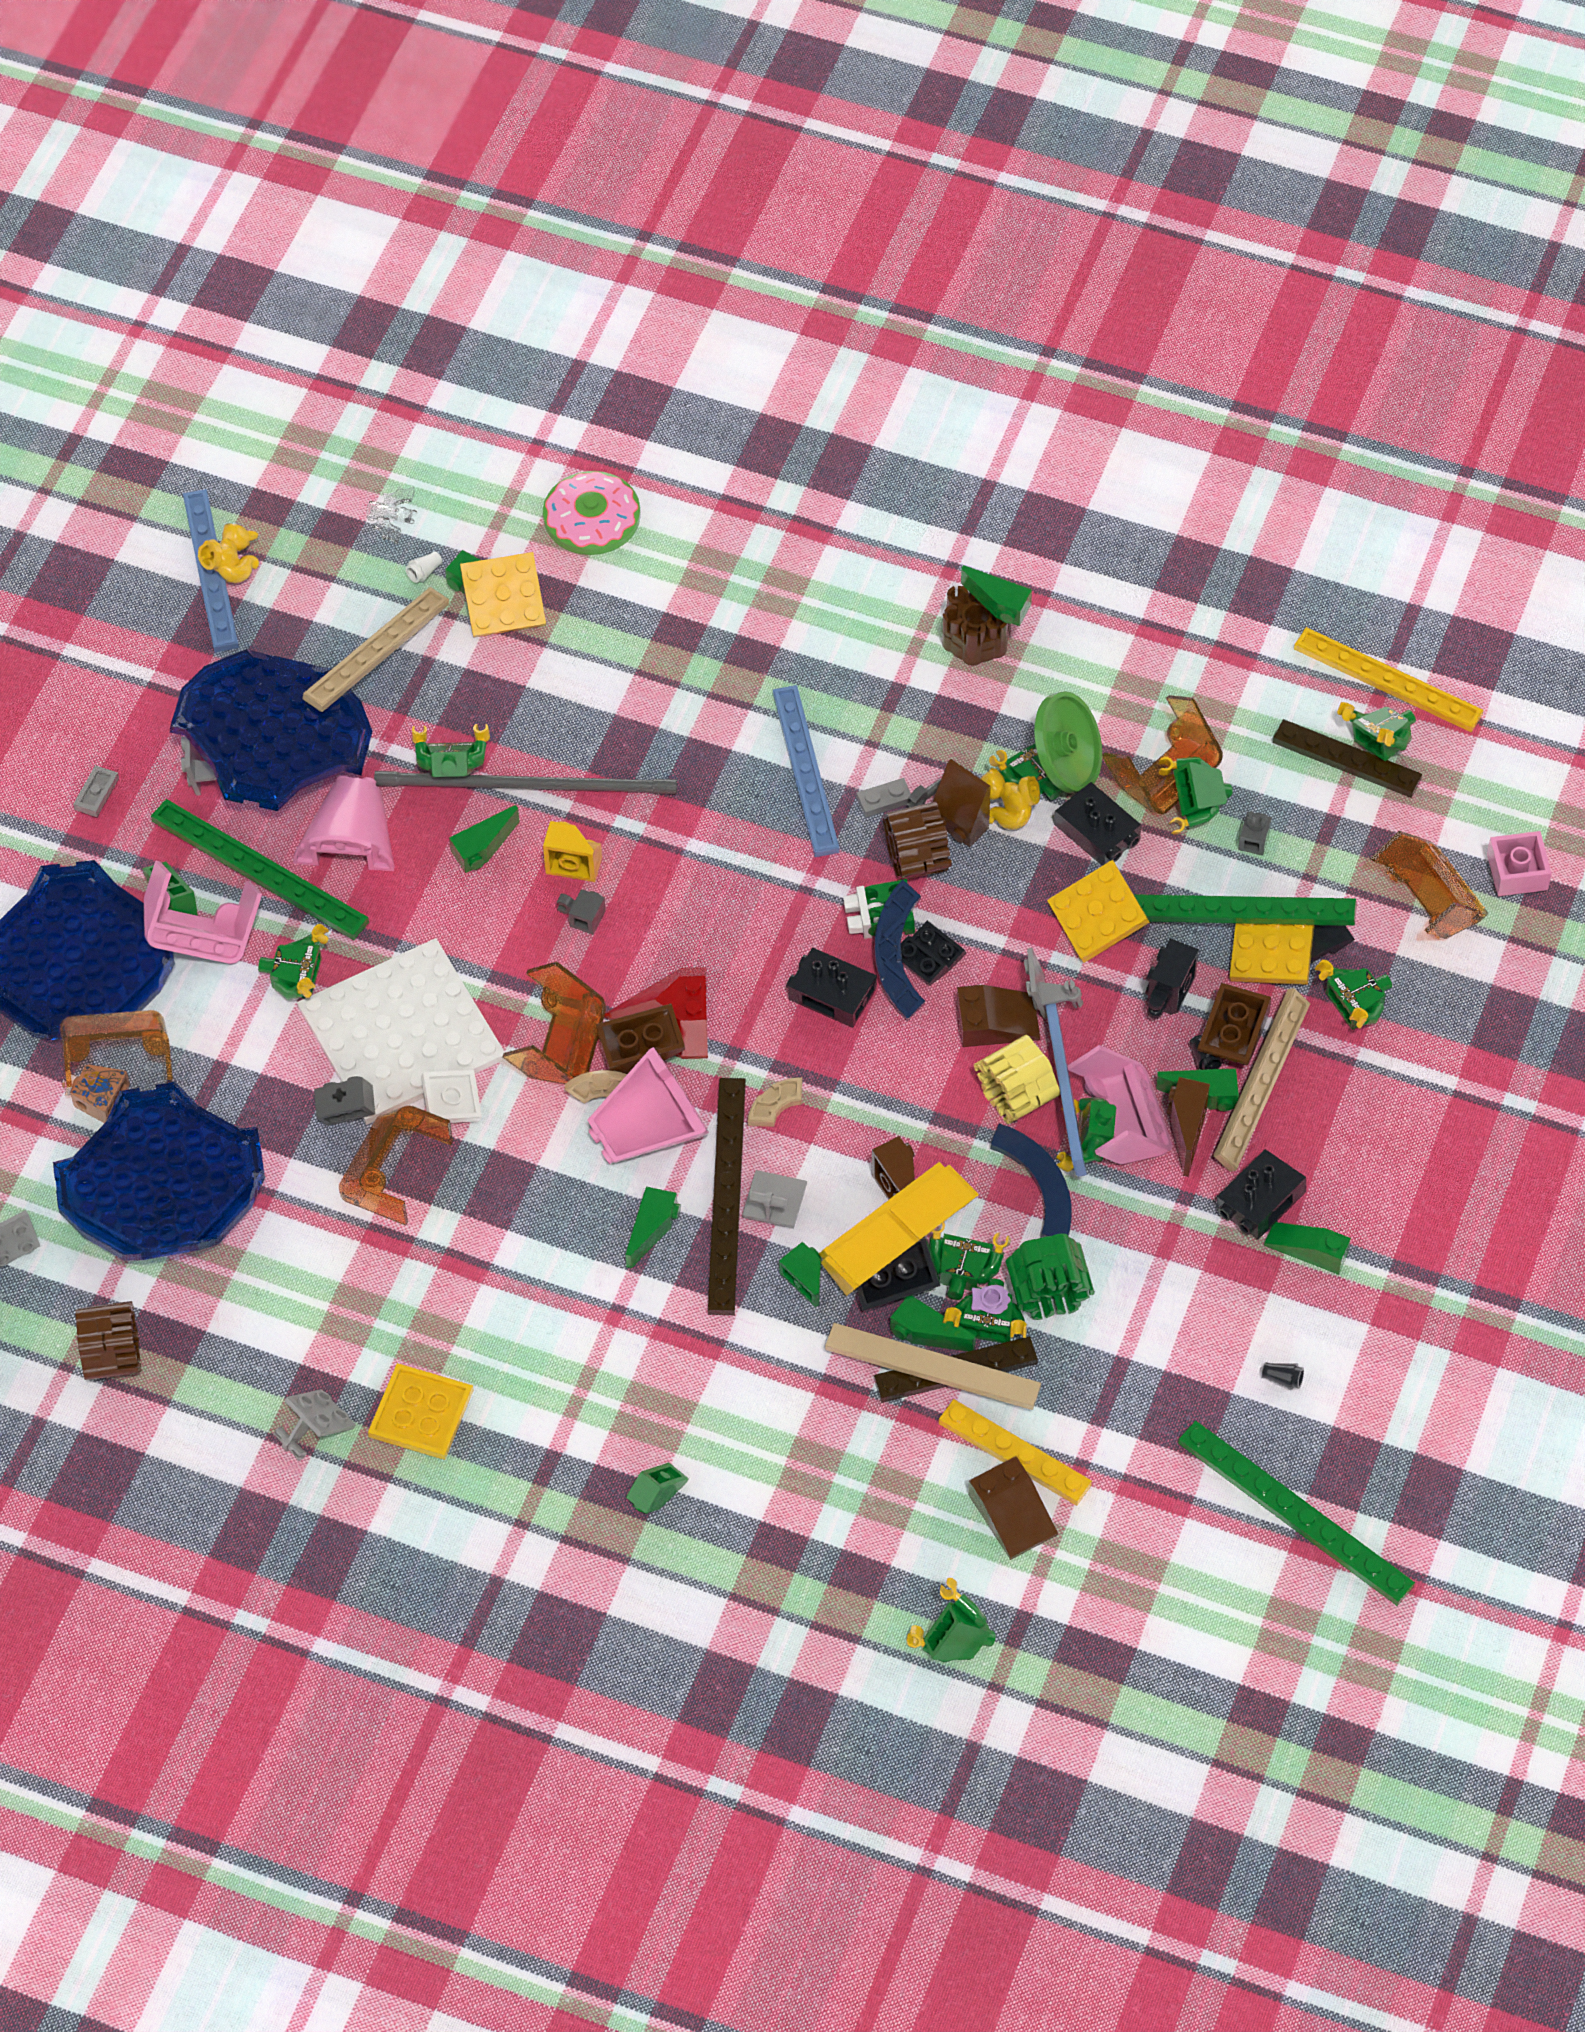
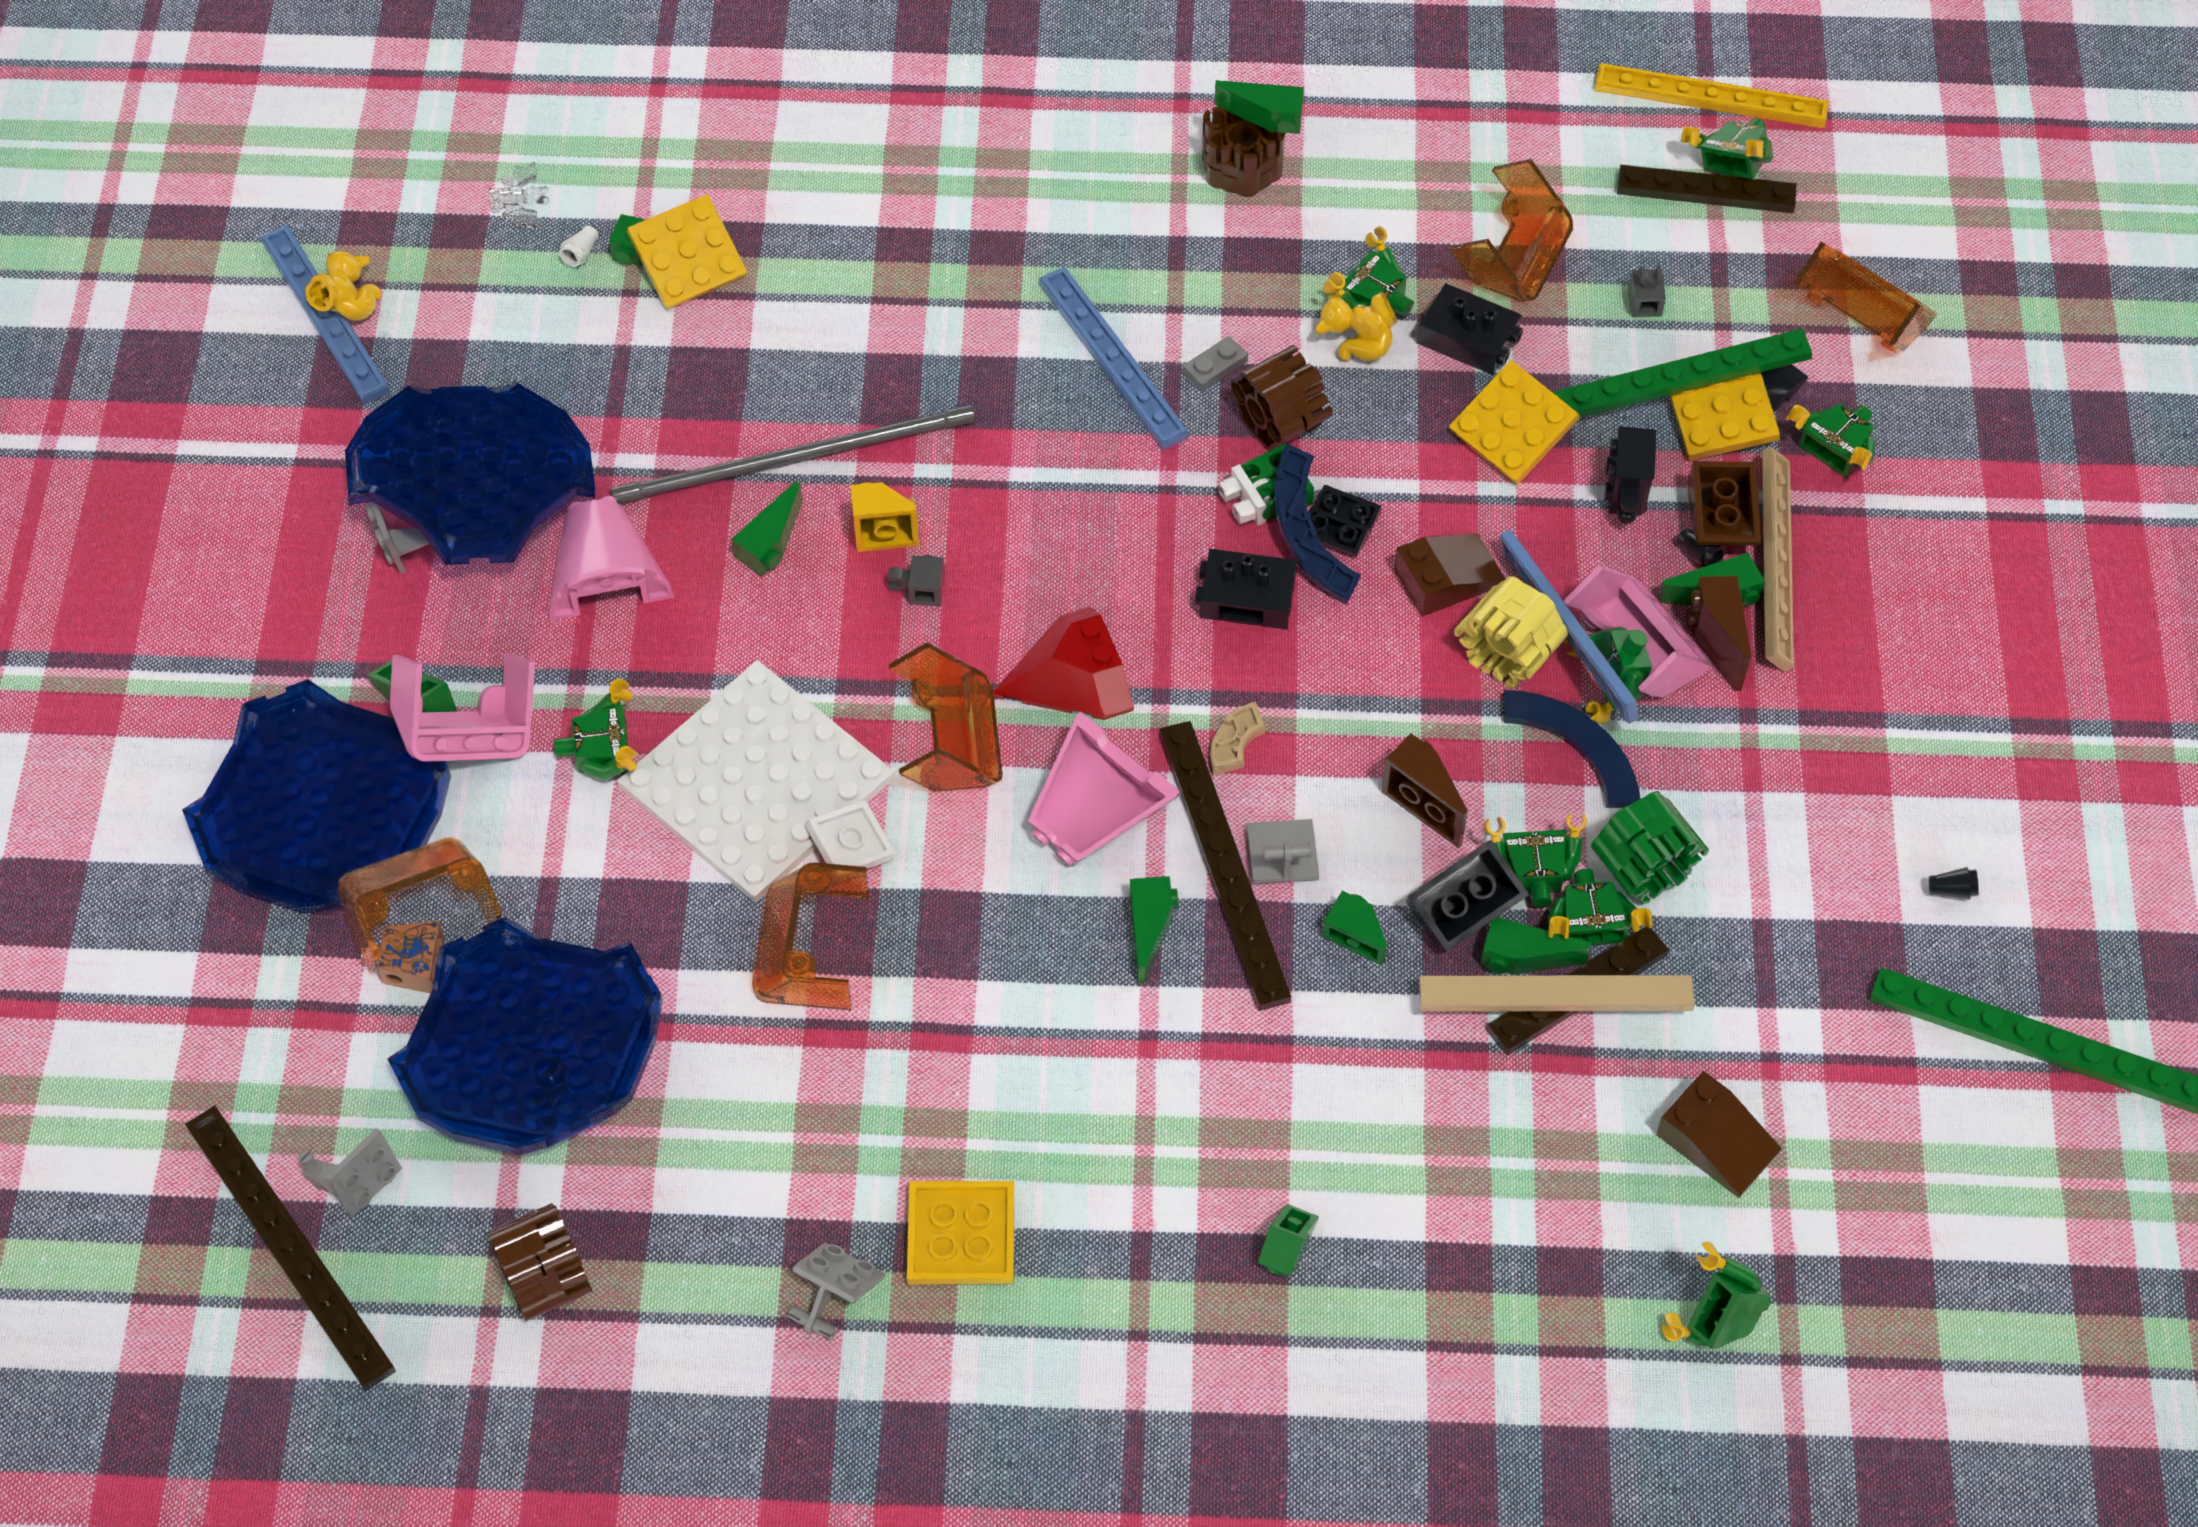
camera: 20 degrees left, 0 degrees up
light grey plate [73,765,119,817] -> none
green plate [151,799,369,941] -> none
tan tile [303,587,449,712] -> none
dark grey brick [314,1076,375,1126] -> none
green torso [412,724,490,777] -> none
dish [543,471,641,555] -> none
tan tile [565,1070,627,1104] -> none
reddish brown slope [596,1004,685,1074] -> none
yellow piece [819,1162,979,1296] -> none
dark grey bar [907,779,941,807] -> none
reddish brown slope [933,759,991,848] -> none
yellow plate [939,1399,1092,1506] -> none
lavender animal [972,1285,1011,1314] -> none
light grey plate [1024,948,1083,1019] -> none
bright green dish [1034,691,1102,793] -> none
green torso [1158,757,1233,835] -> none
black piece [1217,1149,1307,1240] -> none
green slope [1264,1222,1351,1275] -> none
bright pink brick [1487,831,1552,896] -> none

